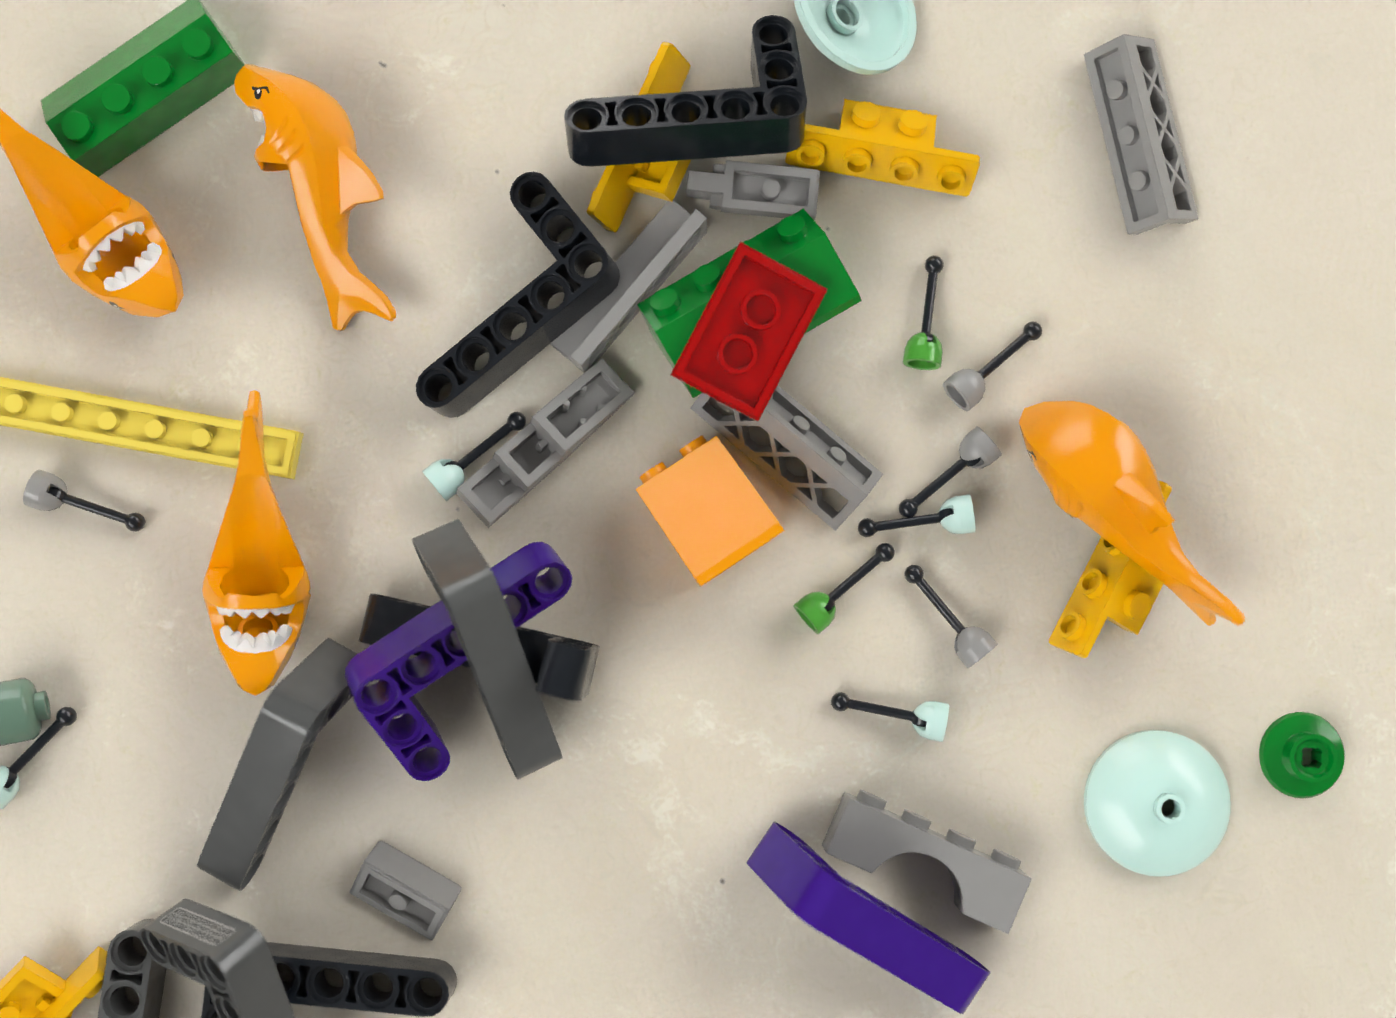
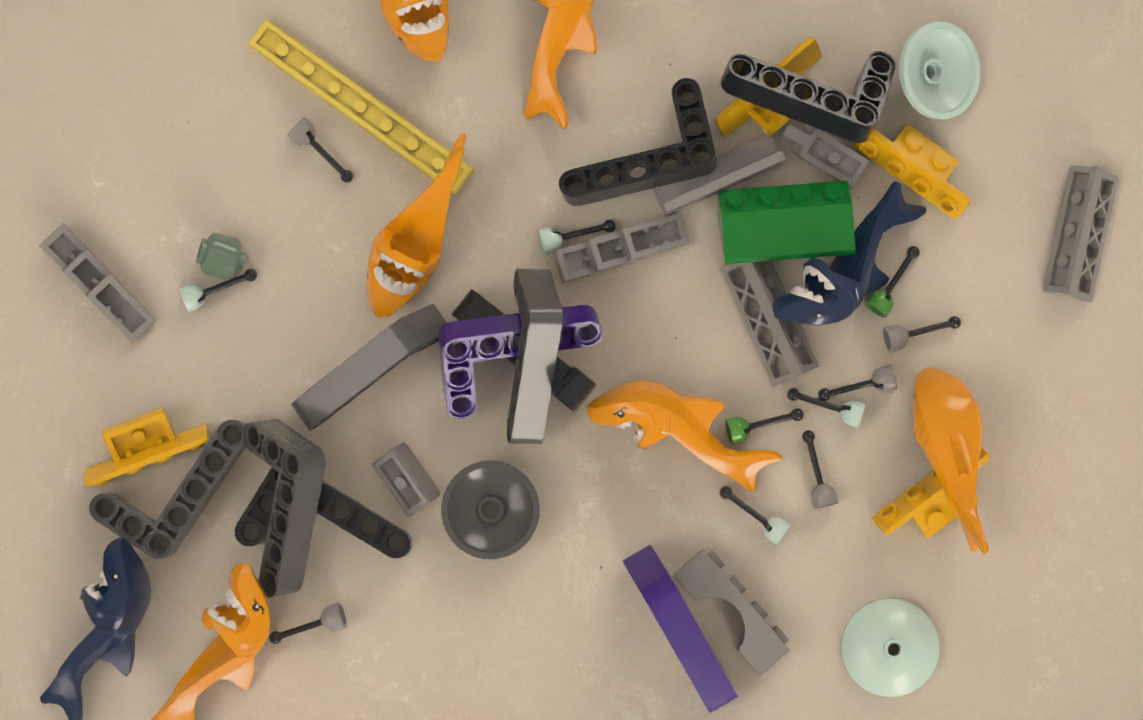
camera: 25 degrees right, 0 degrees up
light orange slope [635,435,785,587] -> none
red tile [670,242,828,422] -> none
green piece [1259,712,1345,798] -> none
none -> dark grey dish [441,461,540,559]
none -> light orange piece [587,380,782,492]
none -> dark blue piece [772,181,927,326]

